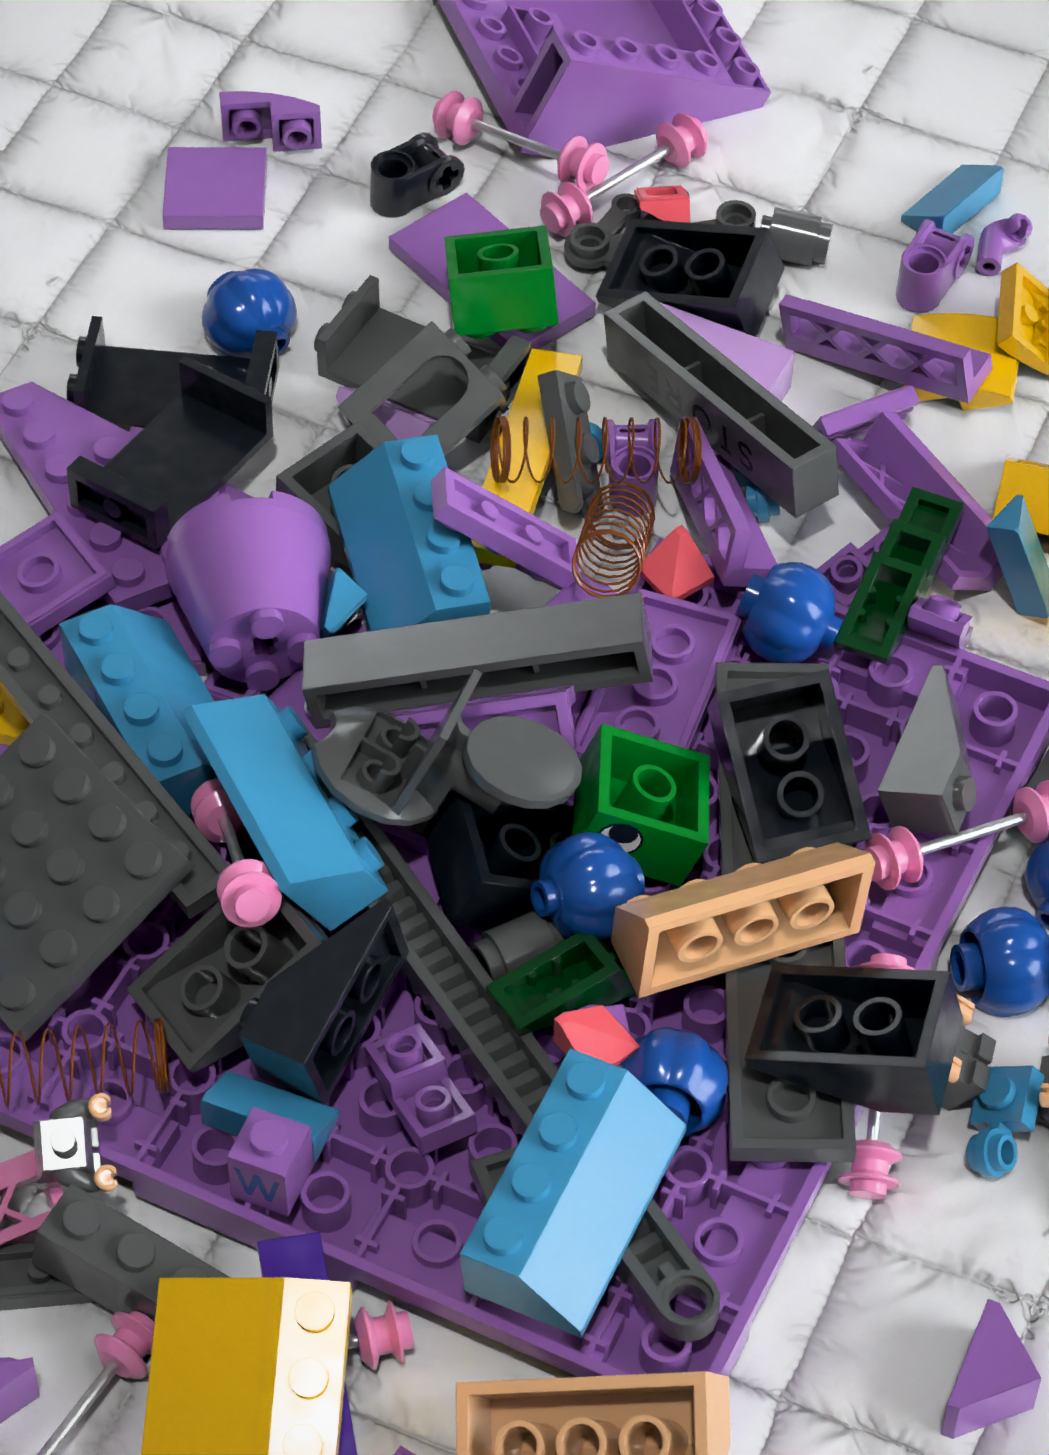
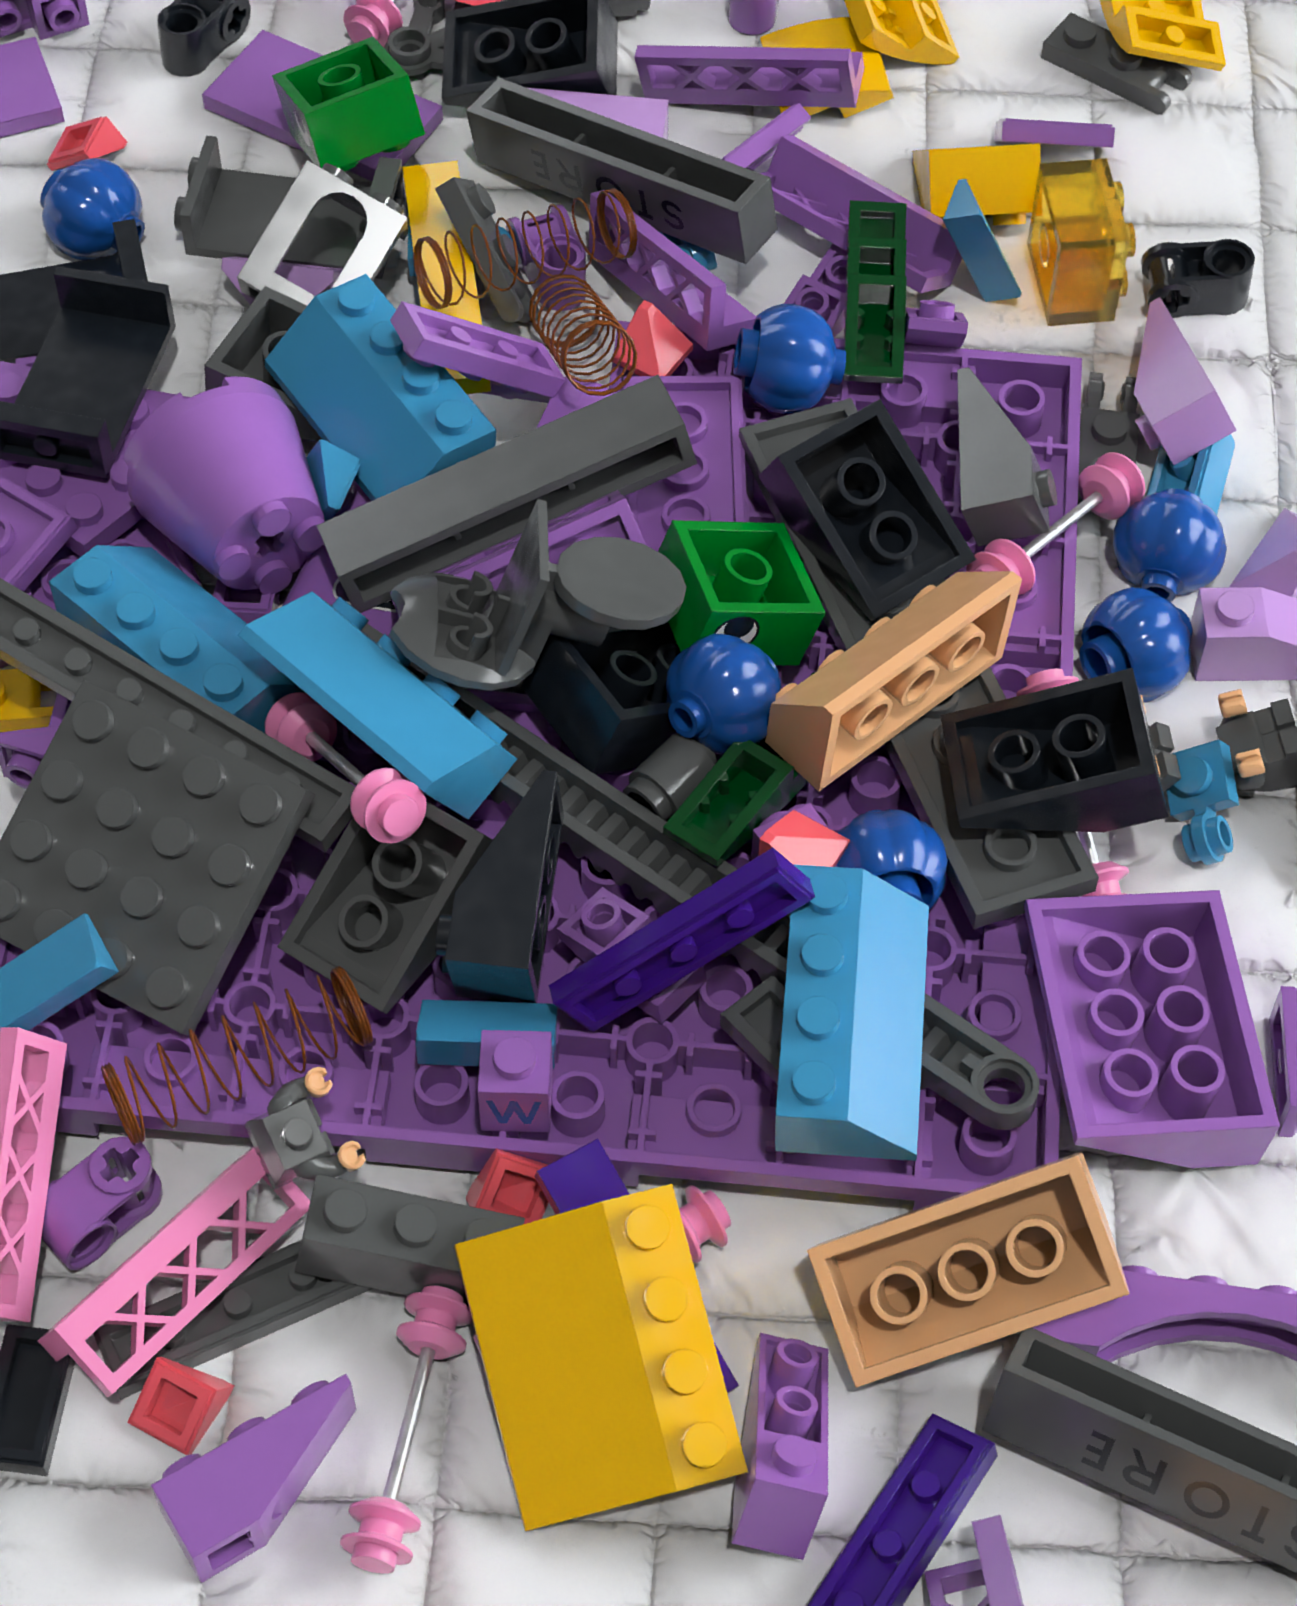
camera: 20 degrees left, 5 degrees up
none -> coral slope [47,116,127,171]
none -> coral slope [466,1148,549,1224]
none -> dark purple tile [549,848,815,1032]
none -> medium lavender slope [1024,890,1280,1168]

